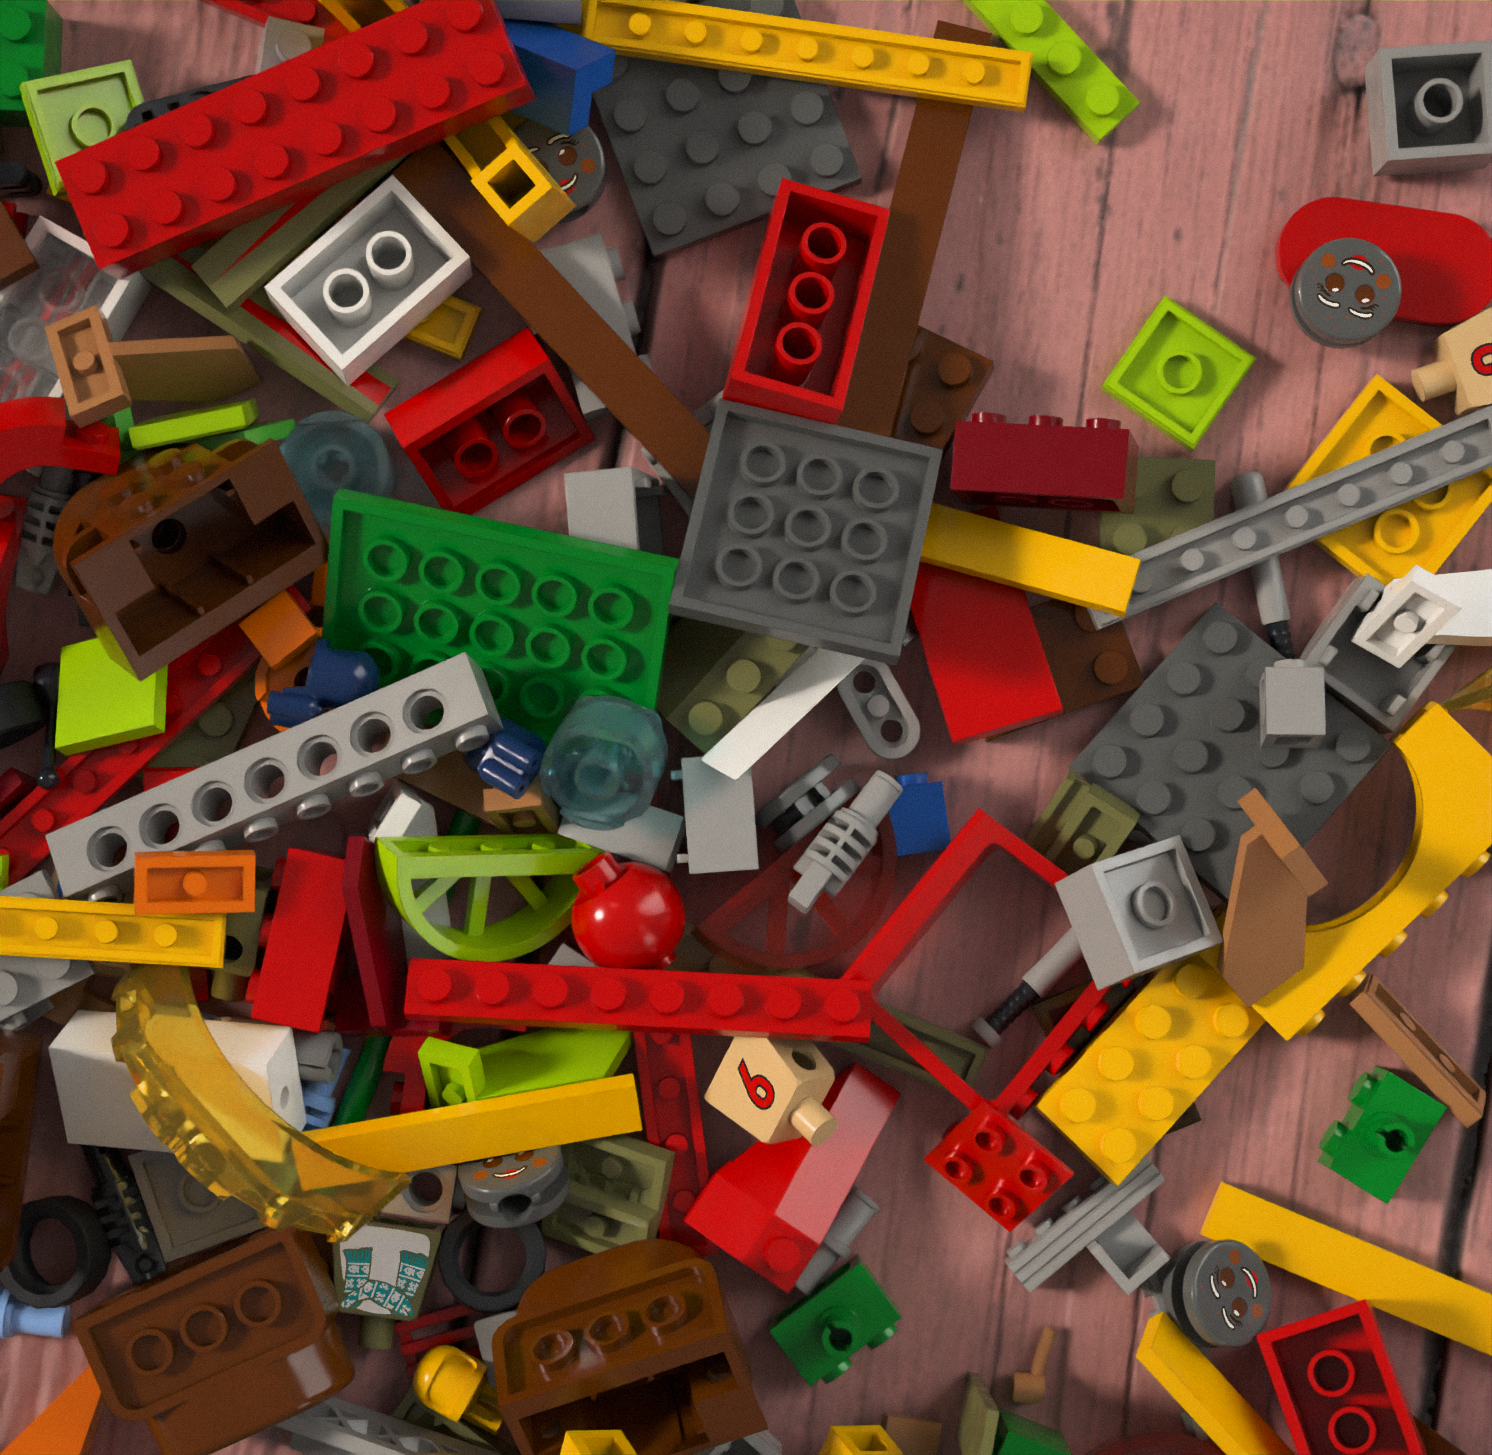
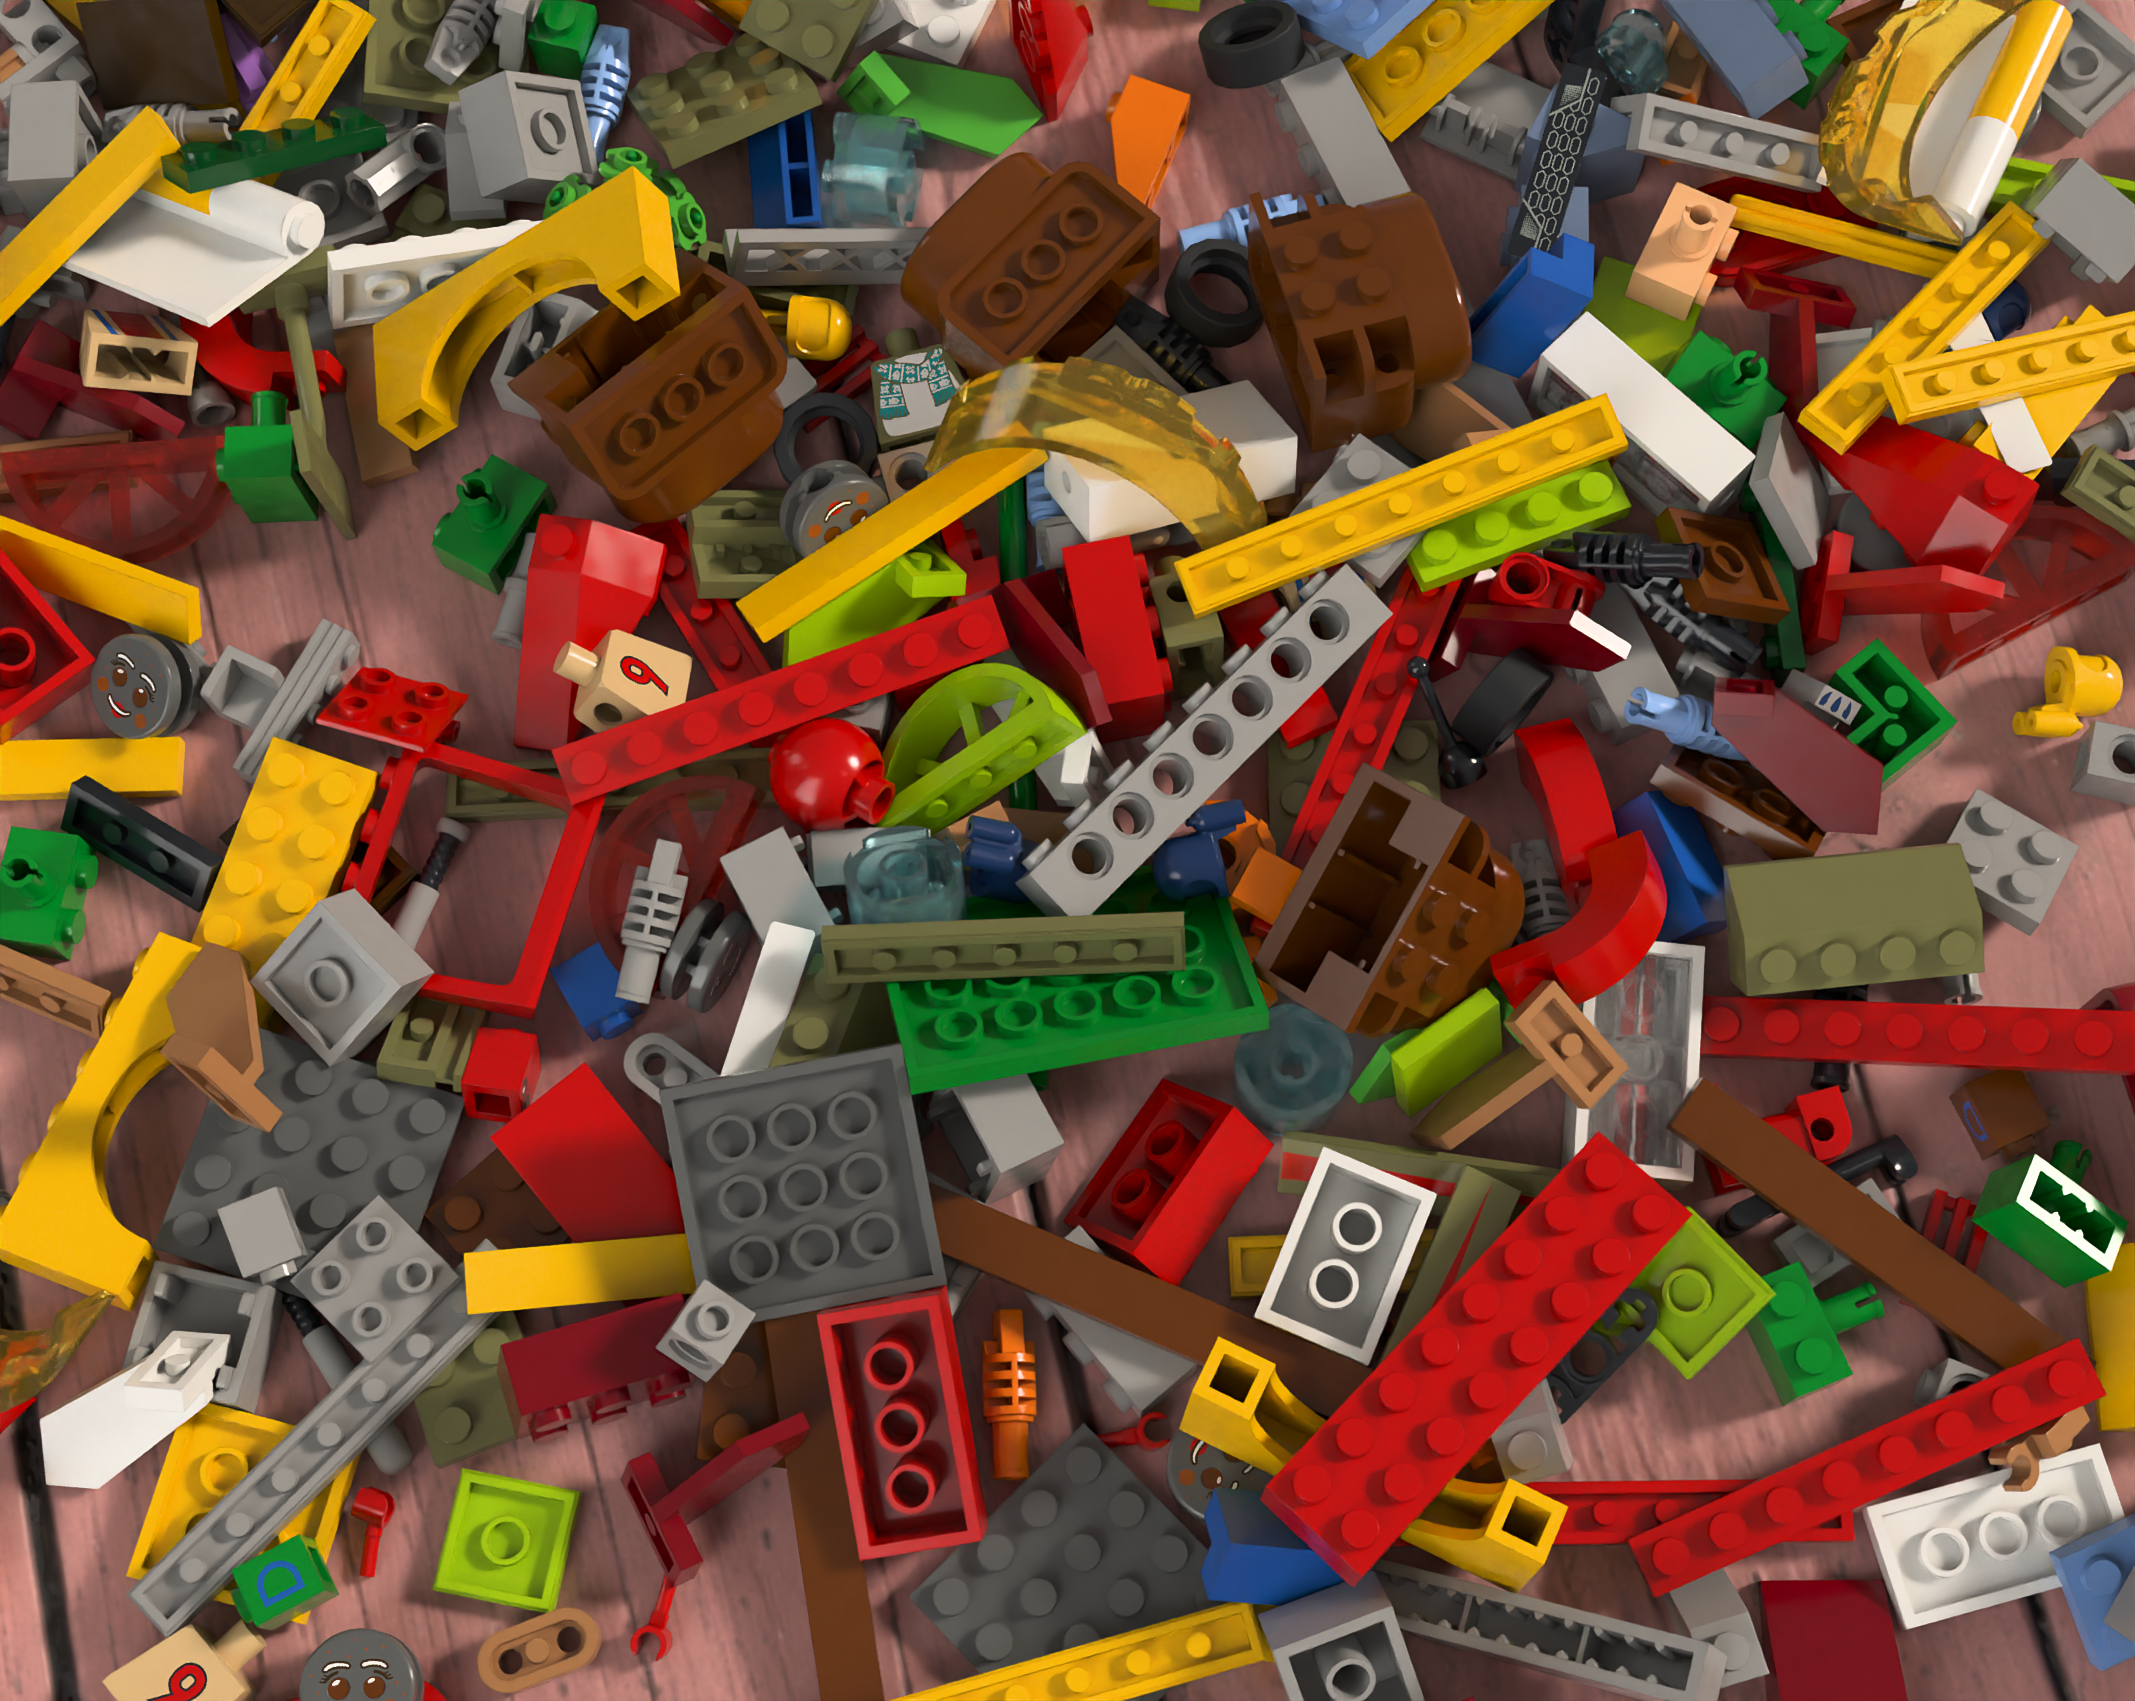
camera: 160 degrees right, 15 degrees down
lime tile [55,638,168,756] -> none
orange plate [134,850,256,915] -> none
medium nougat hand [1010,1326,1057,1404] -> none
none -> black plate [60,775,224,913]
none -> green brick [231,1534,339,1630]
none -> light grey hinge [290,1195,461,1364]
none -> red hand [351,1486,396,1577]
none -> red brick [461,1026,542,1123]
none -> medium nougat plate [477,1607,602,1694]
none -> dark red piece [620,1412,811,1588]
none -> red hand [630,1574,677,1661]
none -> light grey brick [655,1279,756,1383]
none -> olive tile [821,912,1186,984]
none -> orange hinge [981,1309,1037,1481]
none -> red hand [1096,1412,1171,1452]

